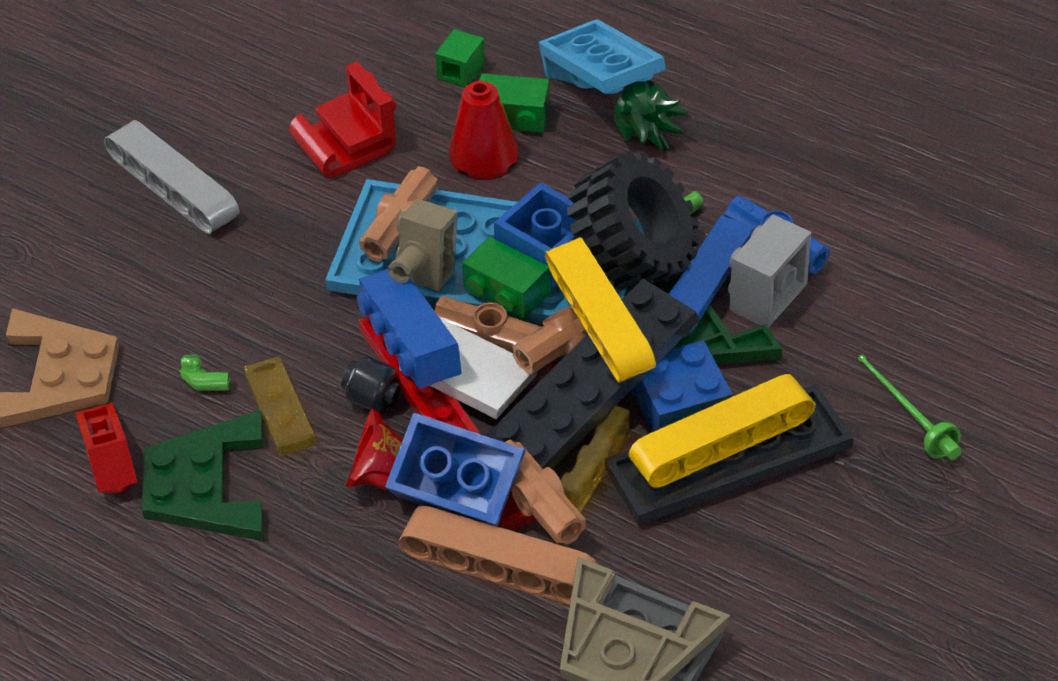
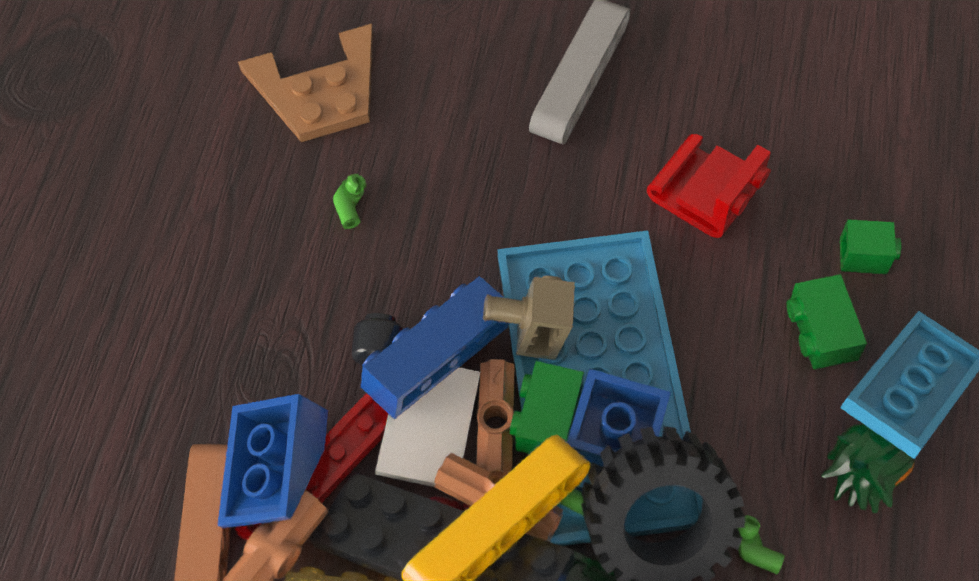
camera: 70 degrees right, 15 degrees up
red slope [75,402,138,494] -> none
dark green wing [142,410,263,541] -> none
clear yellow tile [243,356,316,456] -> none
red hat [345,408,403,491] -> none
nougat piece [359,166,439,262] -> none
red cone [449,81,519,180] -> none

